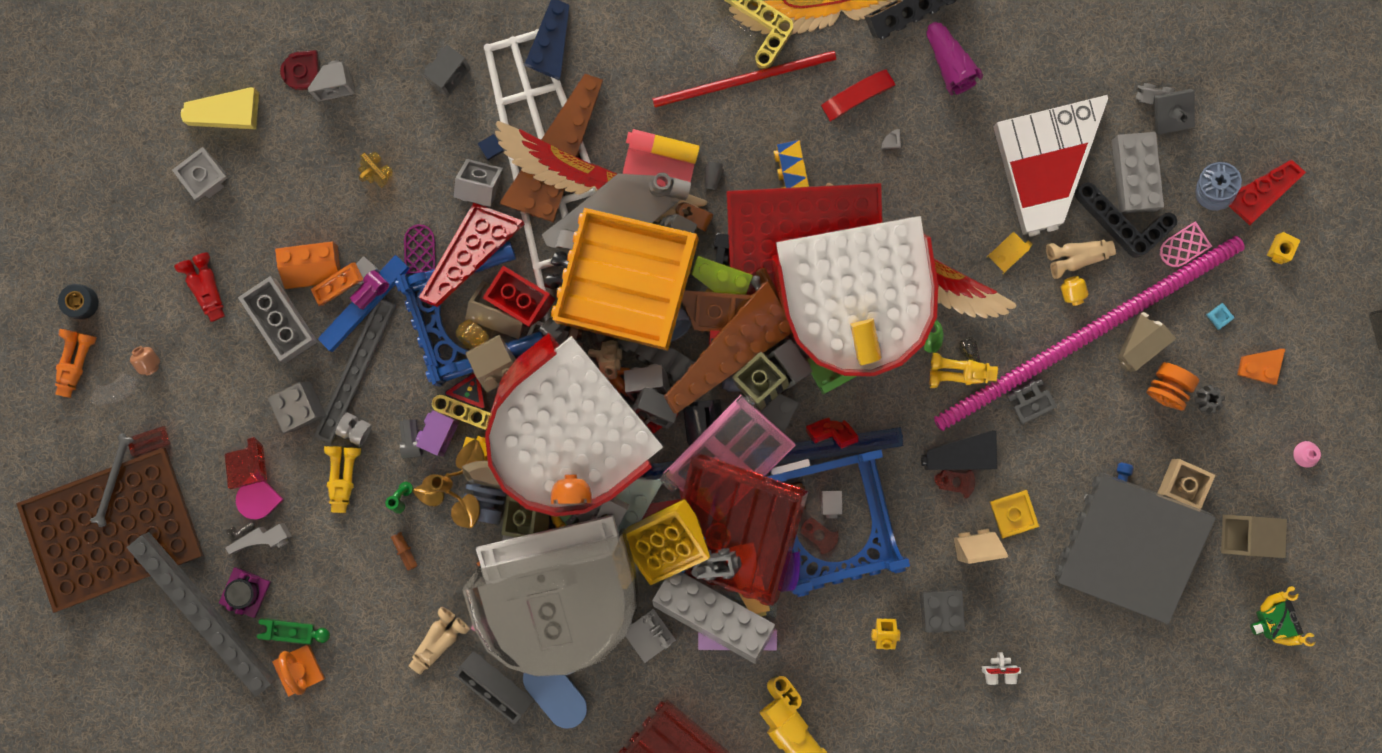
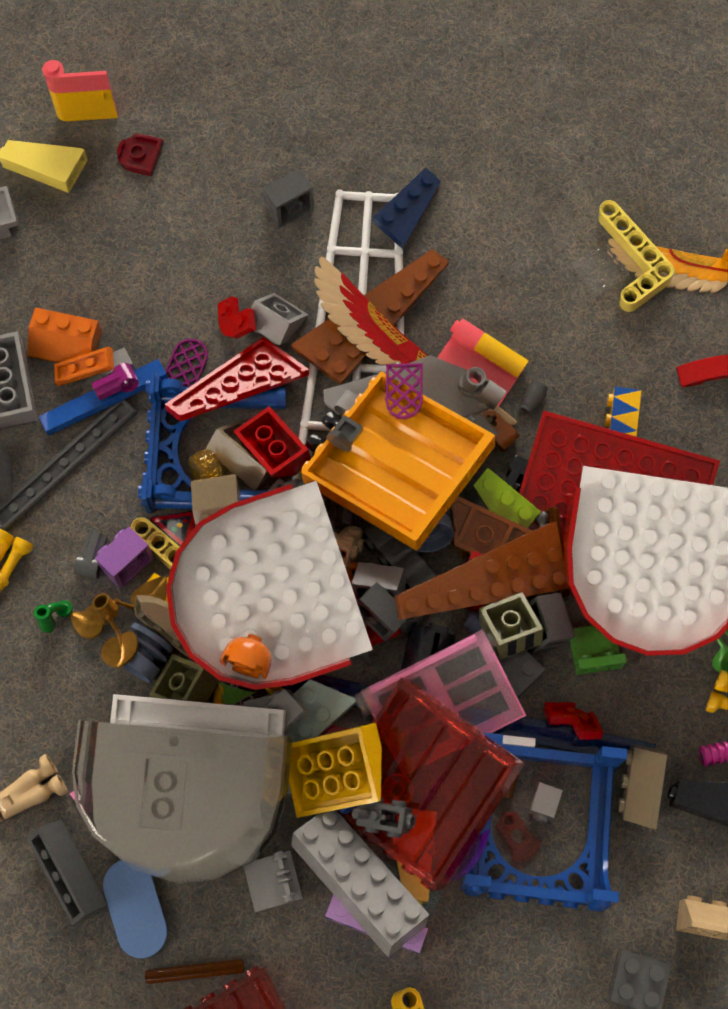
camera: 20 degrees right, 15 degrees down
light grey slope [308,61,355,102] -> none
light grey wheel [335,412,372,447] -> none
clear yellow hips [358,151,393,188] -> none
dark orange axle [390,532,417,571] -> none
dark blue tile [478,134,504,160] -> none
red piece [652,51,836,107] -> none
yellow brick [850,318,882,366] -> none
yellow brick [871,619,900,650] -> none
clear red piece [934,470,975,498] -> none
none -> door [42,60,118,121]
none -> reddish brown axle [145,959,244,984]
none -> red plate [217,296,256,339]
none -> dark grey tile [326,415,363,452]
none -> magenta window [385,363,423,420]
none -> dark tan slope [617,744,667,829]

